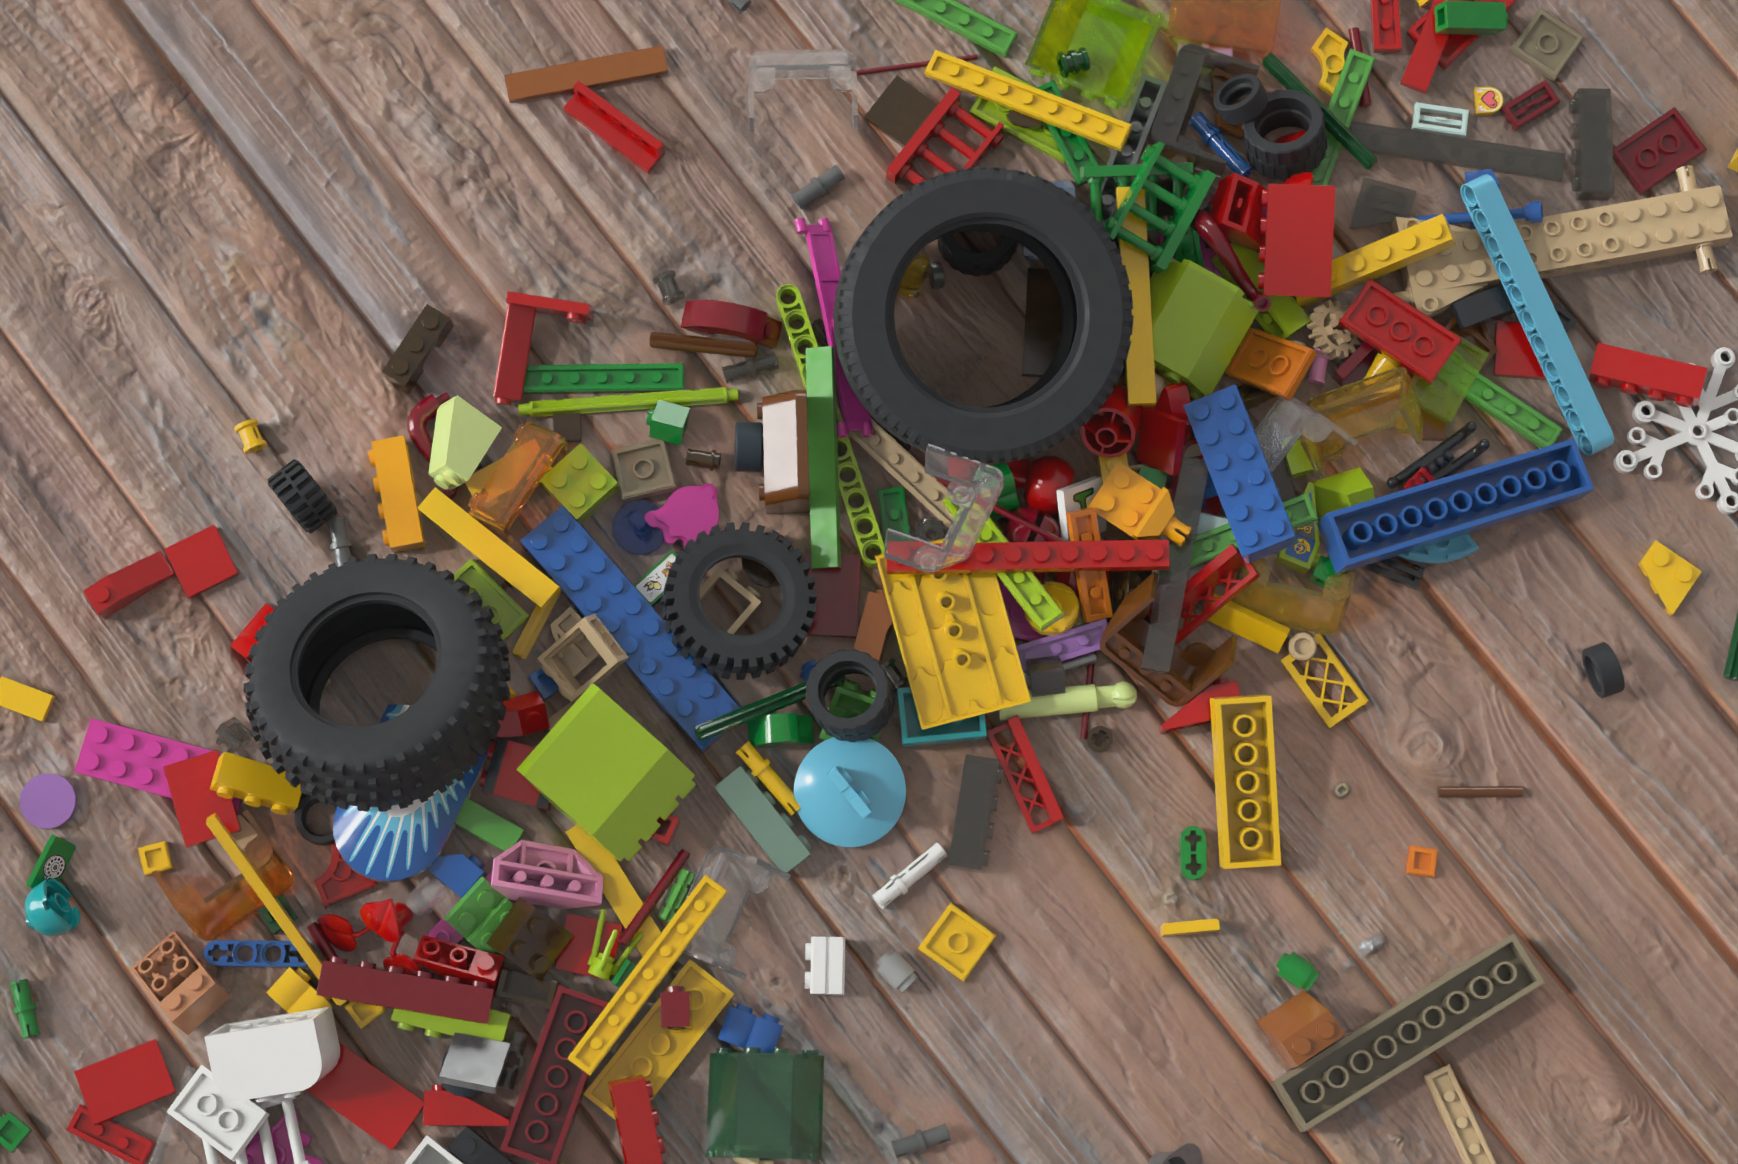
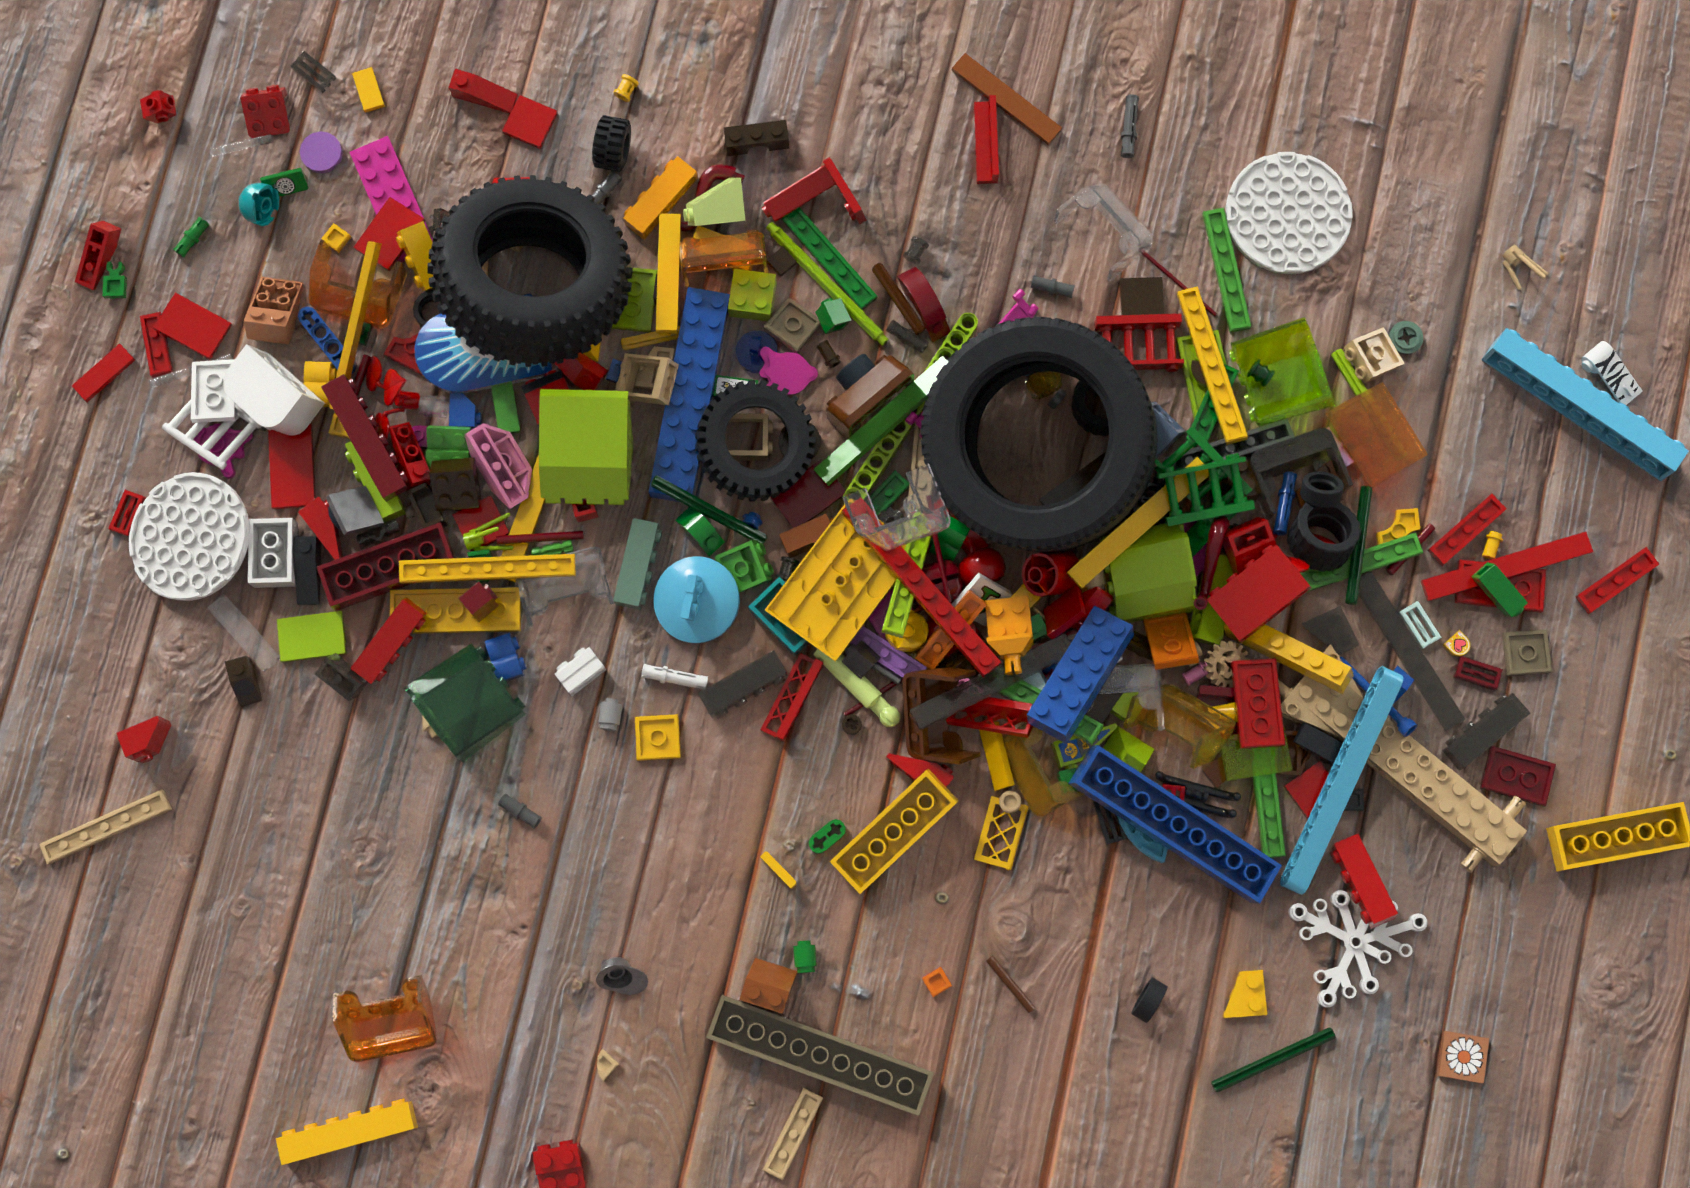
camera: 55 degrees right, 0 degrees up
yellow pin [735,741,801,816] -> none
black tyre [805,649,895,742] -> none

